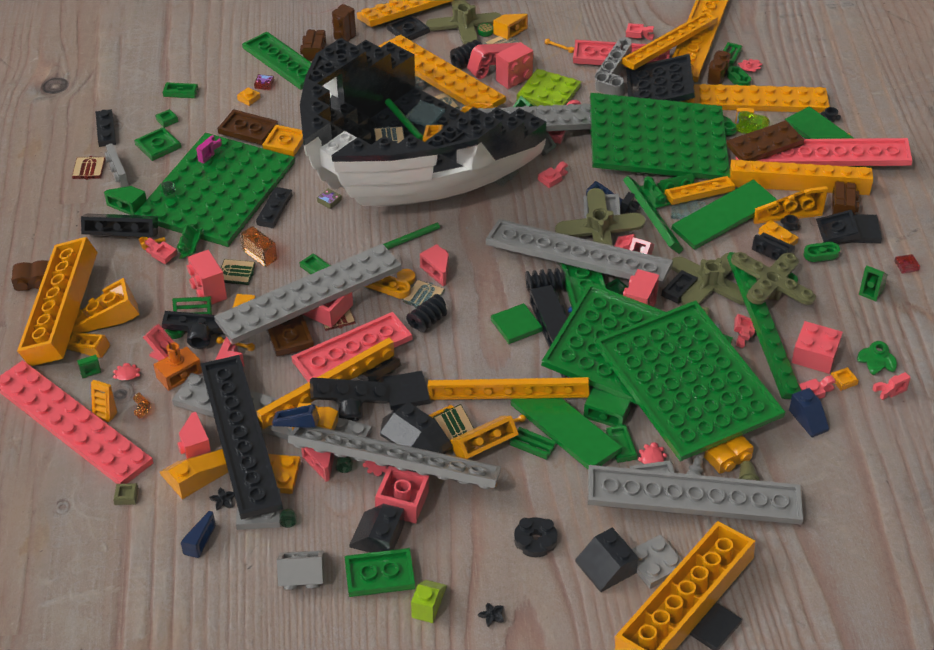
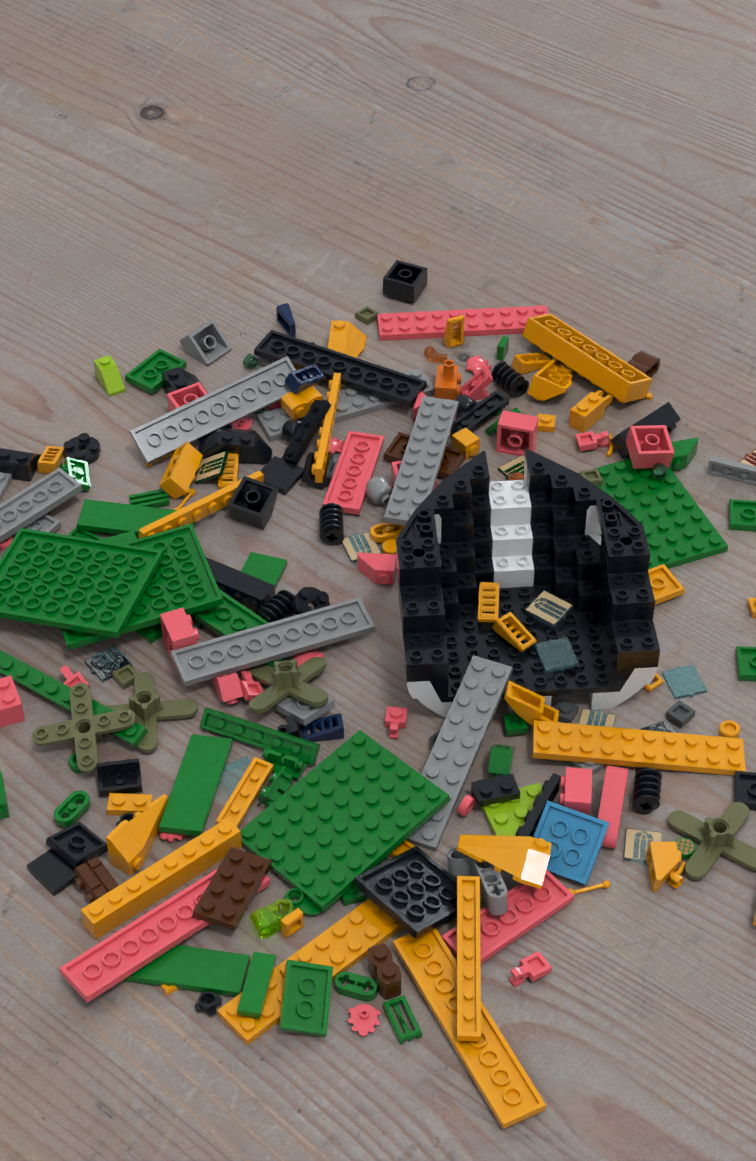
camera: 135 degrees right, 0 degrees up
green hinge [177,223,203,259] -> none
coral slope [177,412,211,458] -> none
dark pink plate [196,135,222,164] -> none
reddish brown plate [217,109,278,145] -> none
green bar [385,99,423,141] -> none
black plant [478,603,504,627] -> none
black plate [661,270,698,303] -> none
none -> light orange slope [37,446,64,474]
none -> bracket [60,457,91,491]
none -> black slope [227,476,278,530]
none -> green tile [237,952,276,1018]
none -> green plate [279,960,333,1037]
none -> black plate [292,587,330,615]
none -> light grey head [365,477,393,505]
none -> black brick [383,260,428,303]
none -> light orange wedge [457,835,552,889]
none -> black bracket [471,774,520,807]
none -> black piece [491,361,529,398]
none -> black plate [515,773,561,837]
none -> dark azure plate [533,800,610,886]
none -> light orange plate [537,414,556,432]
none -> light orange hinge [569,390,613,433]
none -> olive tile [579,468,603,486]
none -> coral brick [625,425,674,469]

